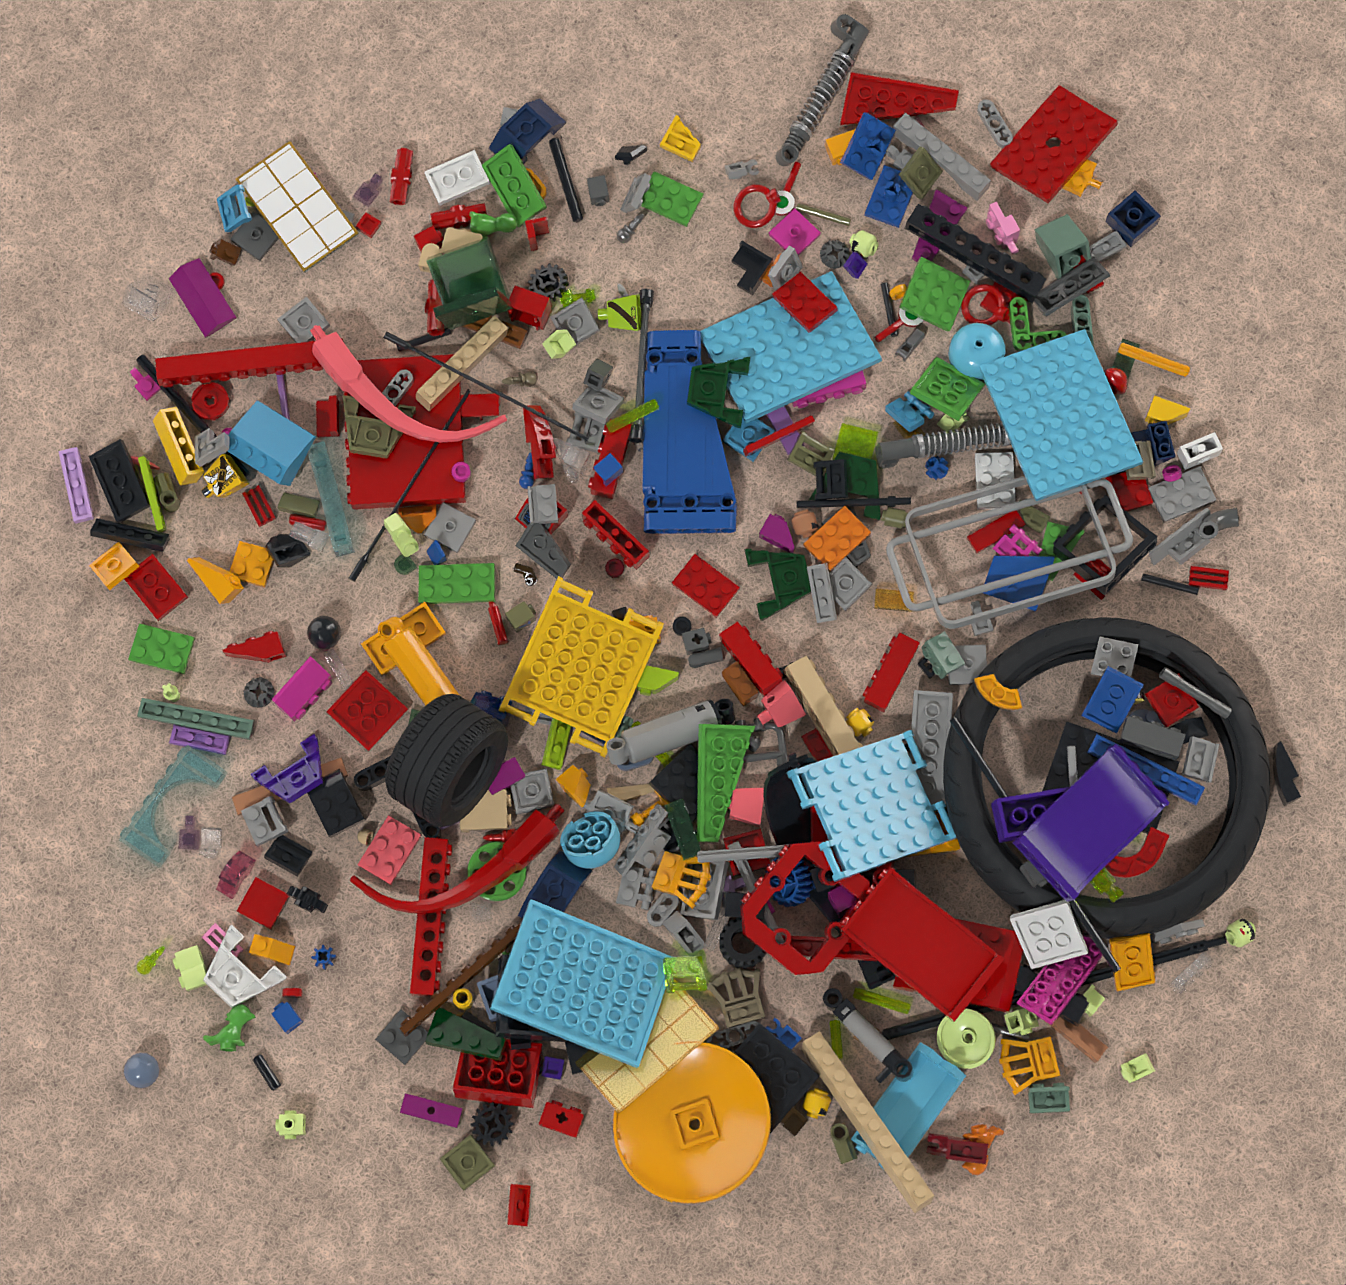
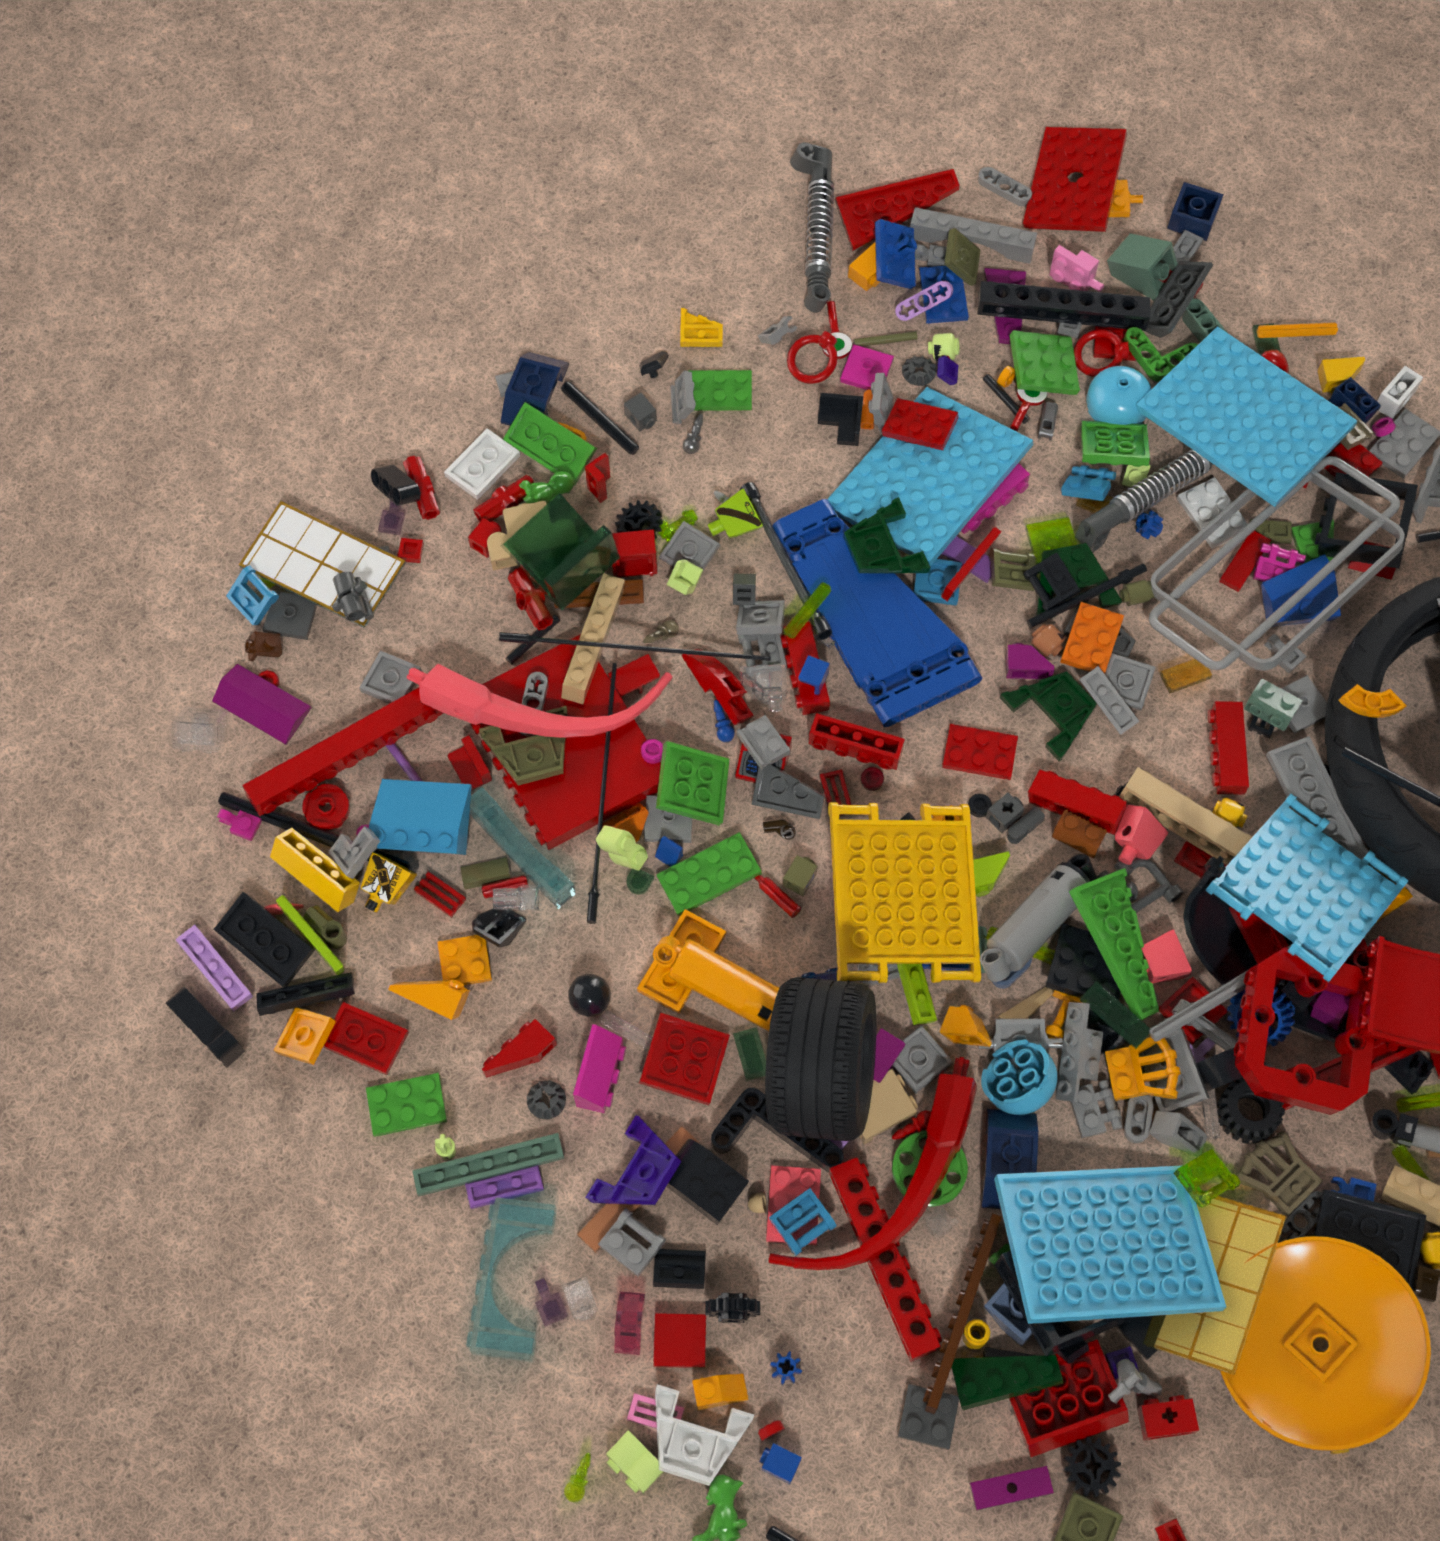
camera: 30 degrees left, 10 degrees down
none -> black beam [166,987,245,1068]
none -> dark grey pin [332,572,374,621]
none -> black beam [371,465,421,506]
none -> bright green plate [656,741,729,826]
none -> dark azure plate [769,1188,837,1256]
none -> red tile [819,769,852,816]
none -> lavender beam [895,281,953,321]
none -> light grey pin [1108,1359,1162,1403]

